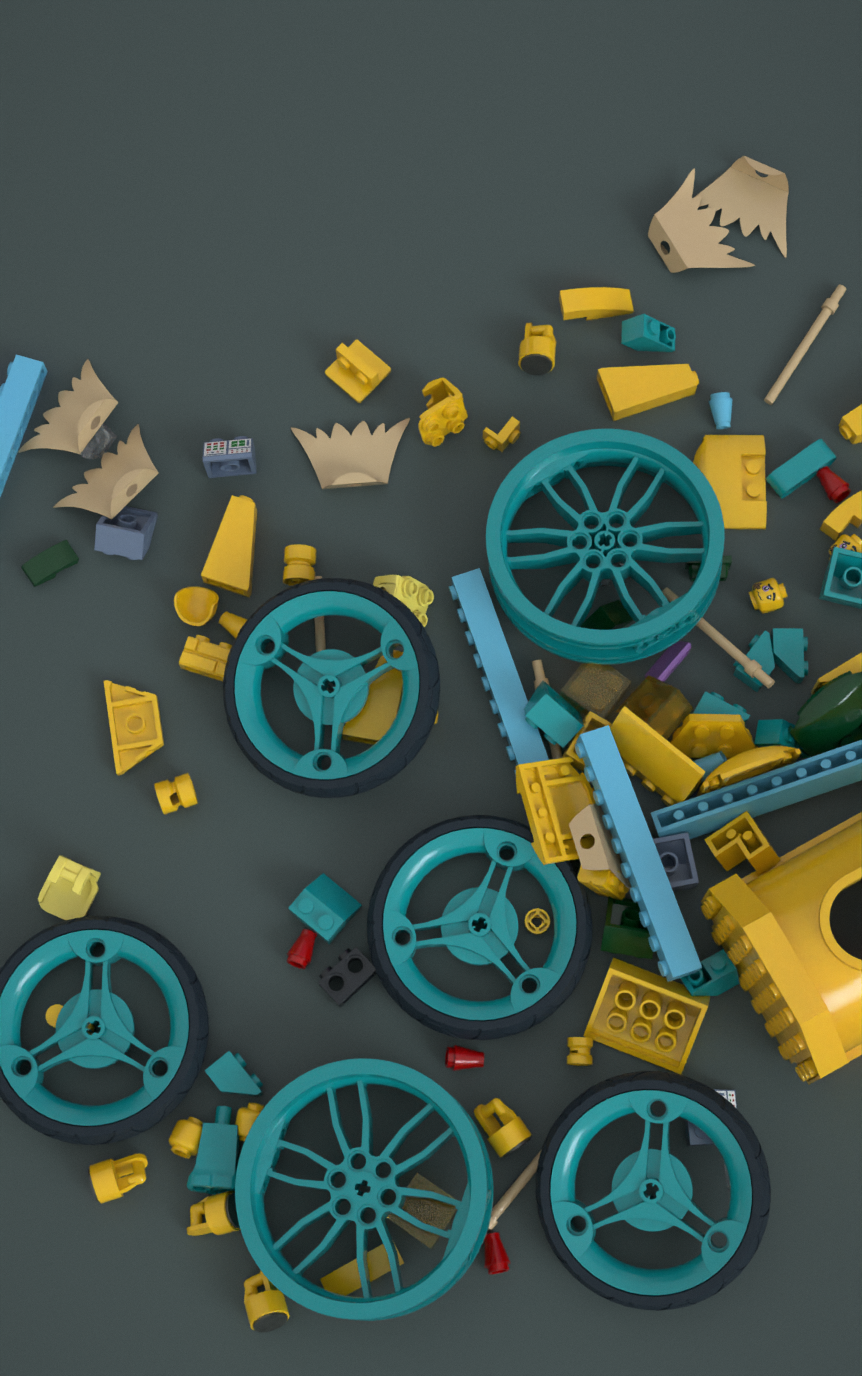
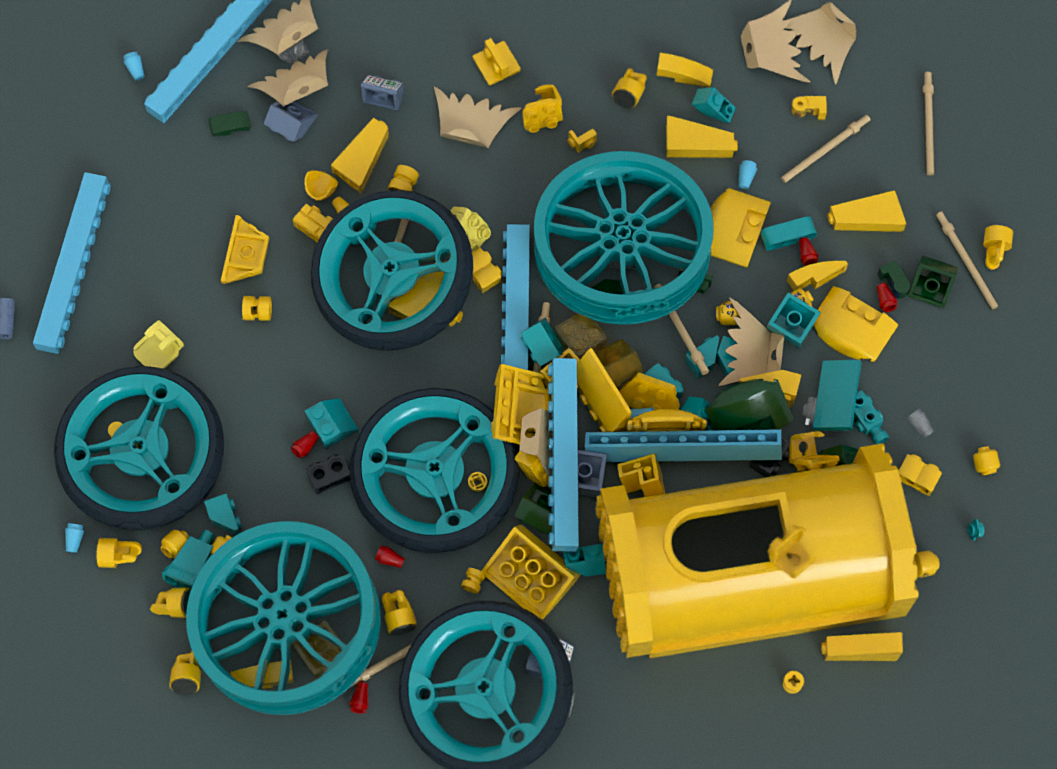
camera: 15 degrees right, 5 degrees down
medium lavender slope [644,641,691,688] -> none
none -> medium azure cone [65,524,85,553]
none -> yellow brick [471,248,502,293]
none -> tan piece [718,297,784,386]
none -> yellow leg [791,96,827,120]

